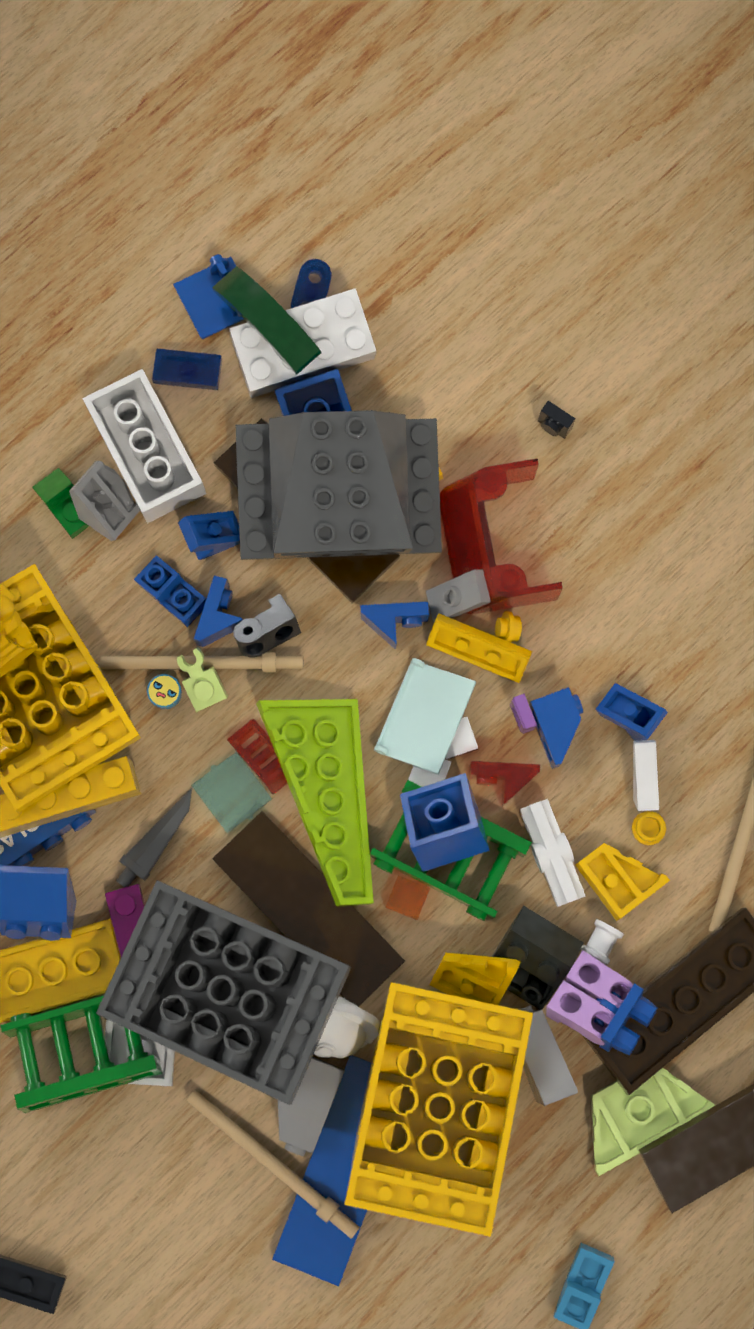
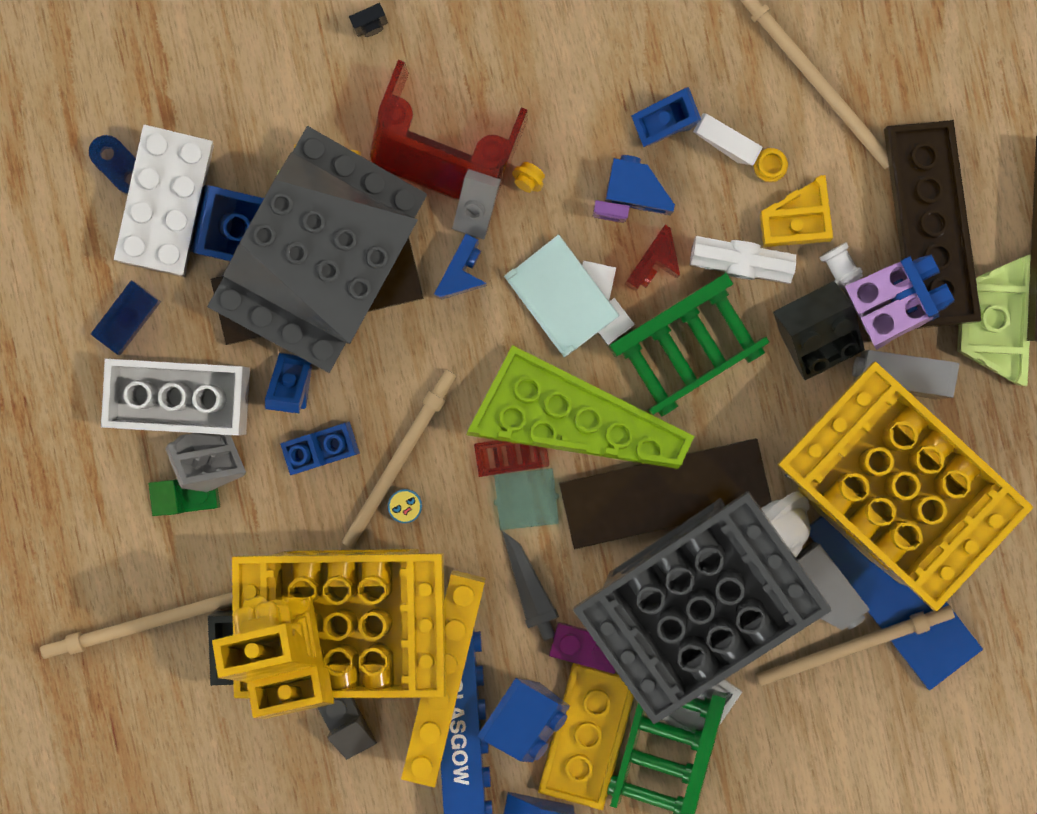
camera: 55 degrees left, 10 degrees up
blue hinge [173,254,244,340] -> none
yellowish green plate [177,647,228,712] -> none
blue slope [194,575,243,647] -> none
dark green slope [212,266,322,375] -> none
leg [233,594,301,657] -> none
clear orange plate [385,875,430,921] -> none
blue slope [400,773,490,872] -> none
yellow tile [426,613,533,683] -> none
yellow wing [429,952,521,1005] -> none

